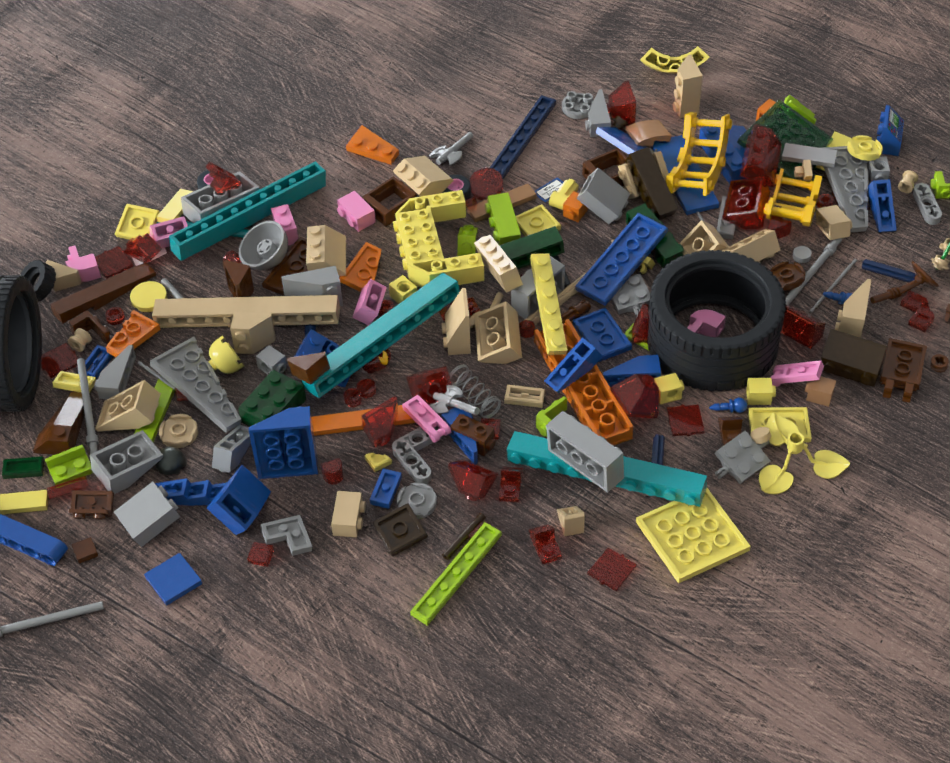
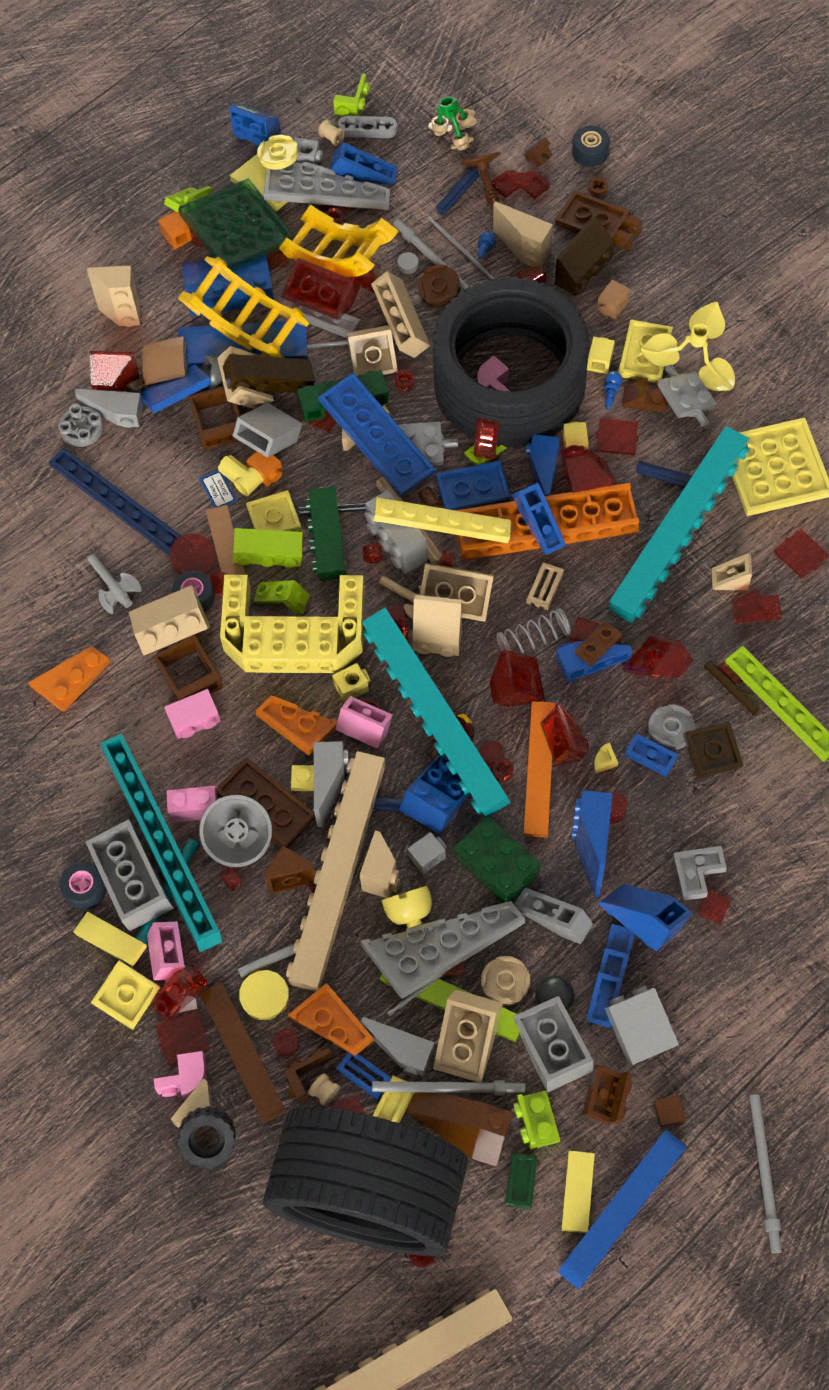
camera: 75 degrees left, 15 degrees up
clear red tile [47,476,89,499] -> none
blue tile [144,553,202,606] -> none
clear red slope [206,161,242,193] -> none
reddish brown slope [287,352,330,385] -> none
tan slope [306,225,346,276] -> none
tan brick [331,491,366,538] -> none
light grey beam [392,426,442,484] -> none
bright pink plate [402,395,451,443] -> none
light grey piece [429,385,480,415] -> none
tan brick [474,235,523,293] -> none
clear red slope [499,466,523,502] -> none
lime bracket [536,396,567,437] -> none
light grey brick [546,411,624,493] -> none
light yellow brick [640,46,710,74] -> none
clear red slope [740,124,782,186] -> none
tan tile [750,427,771,444] -> none
bright pink plate [771,361,824,387] -> none
light grey tile [782,143,838,168] -> none
tan tile [794,160,813,182] -> none
tan brick [816,205,852,240] -> none

